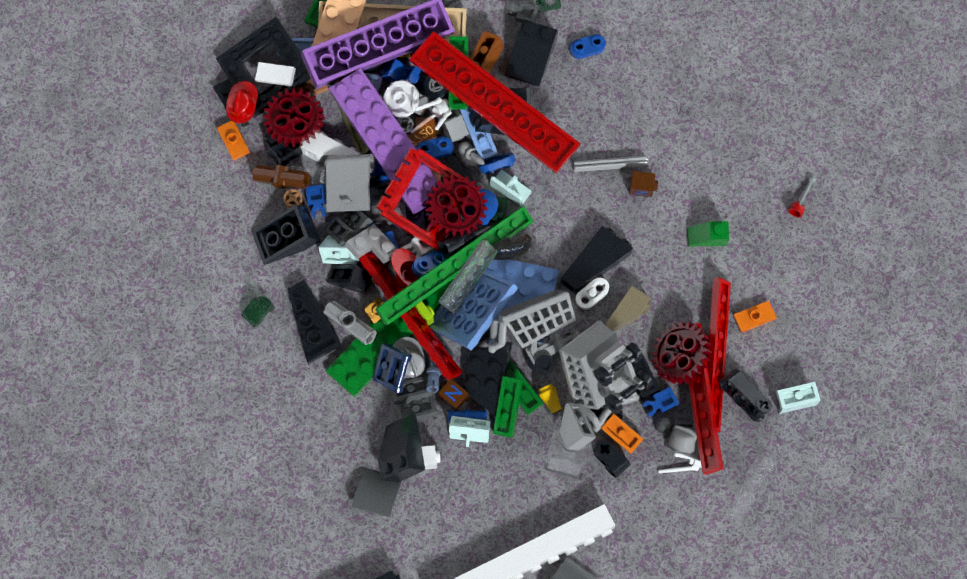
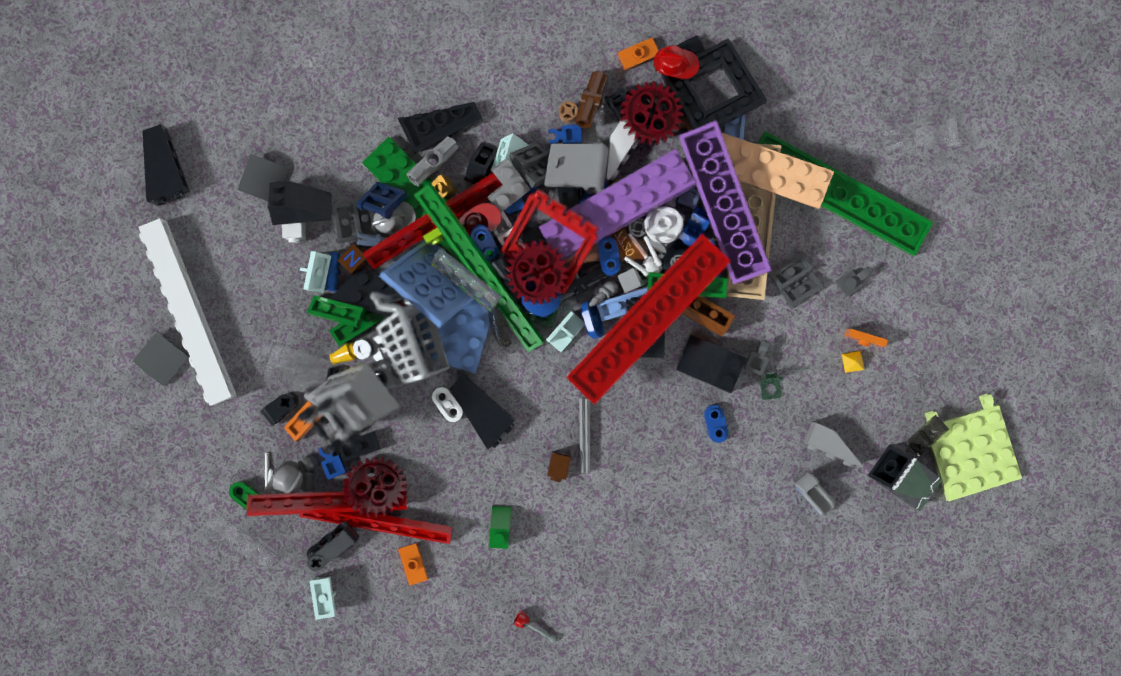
camera: 95 degrees right, 15 degrees up
clear green bracket [241,296,275,328] -> none
black slope [251,205,320,265] -> none
white tile [255,62,296,87] -> none
light grey slope [560,403,596,450] -> none
dark tan slope [605,286,651,332] -> none
none -> green plate [229,481,261,510]

